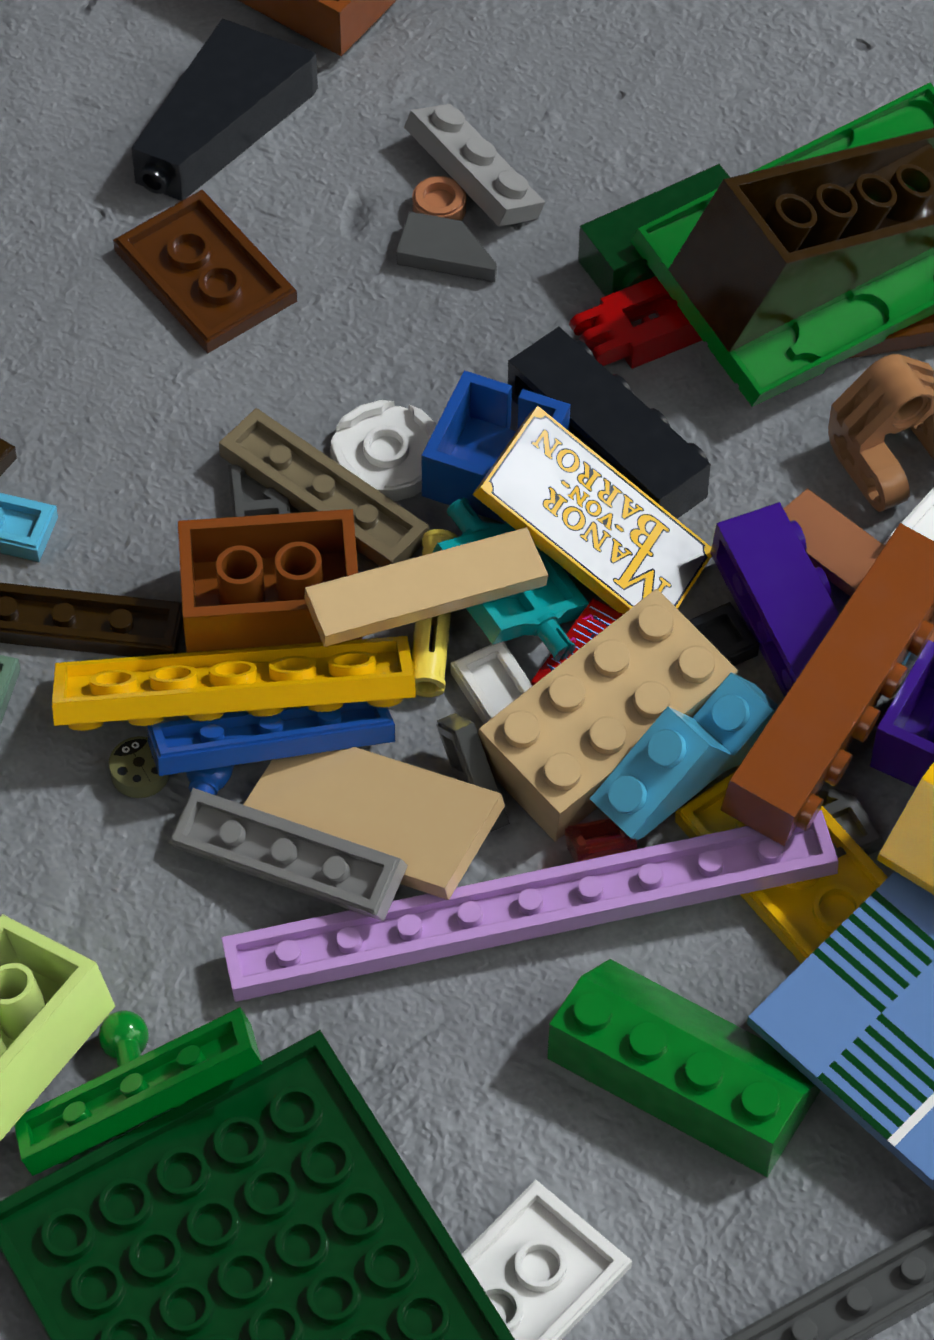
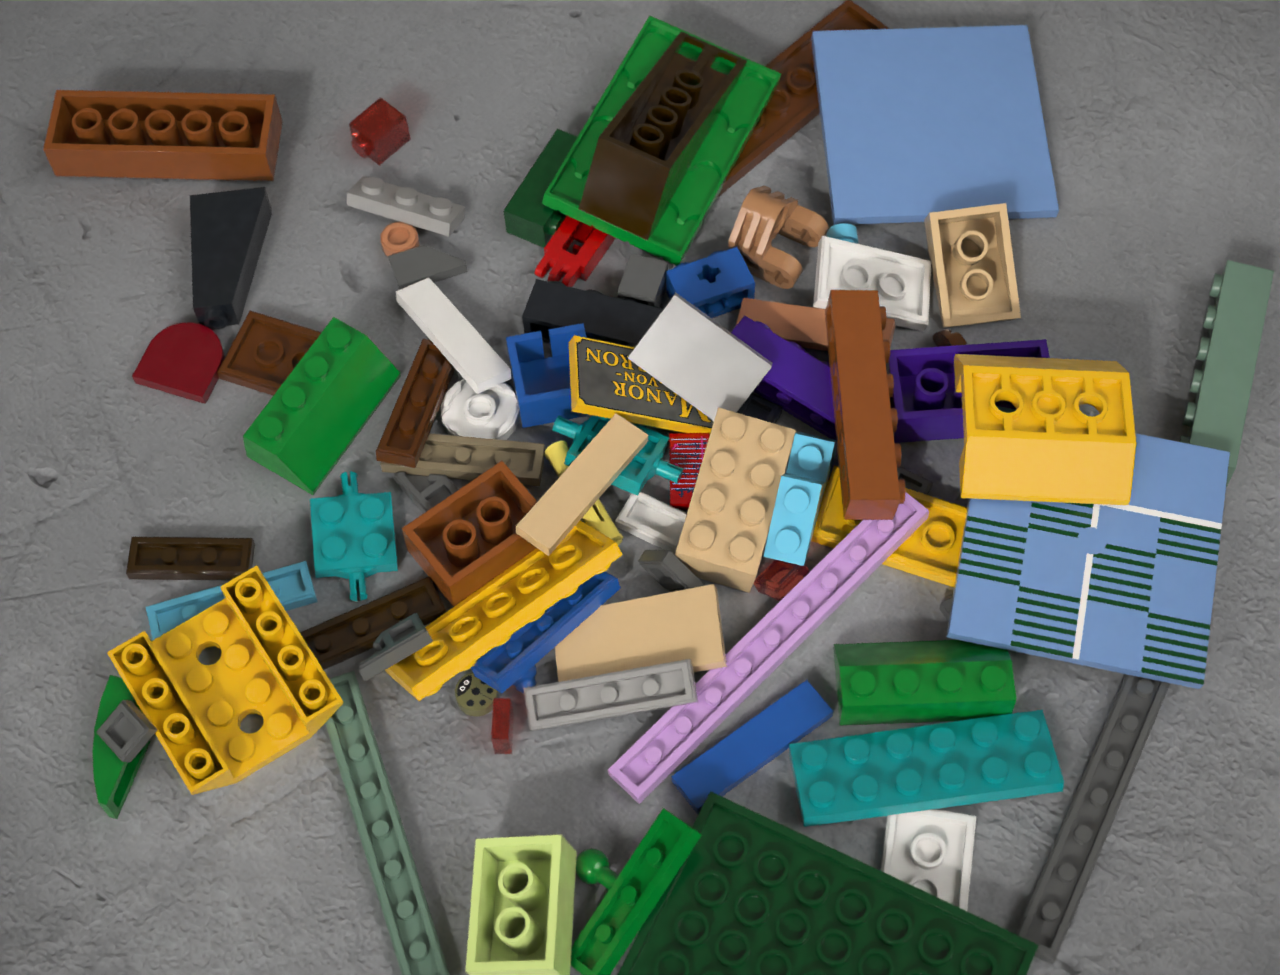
camera: 30 degrees left, 5 degrees up
none -> dark red tile [132,322,225,404]
none -> green slope [243,317,401,495]
none -> teal plate [310,471,398,601]
none -> clear red brick [349,97,410,166]
none -> dark grey tile [357,613,433,681]
none -> reddish brown tile [376,339,455,468]
none -> white tile [396,277,511,394]
none -> clear red tile [491,698,514,754]
none -> dark grey brick [617,254,668,308]
none -> tile [628,292,773,421]
none -> blue brick [666,247,755,318]
none -> blue tile [671,680,833,814]
none -> teal plate [789,709,1065,827]

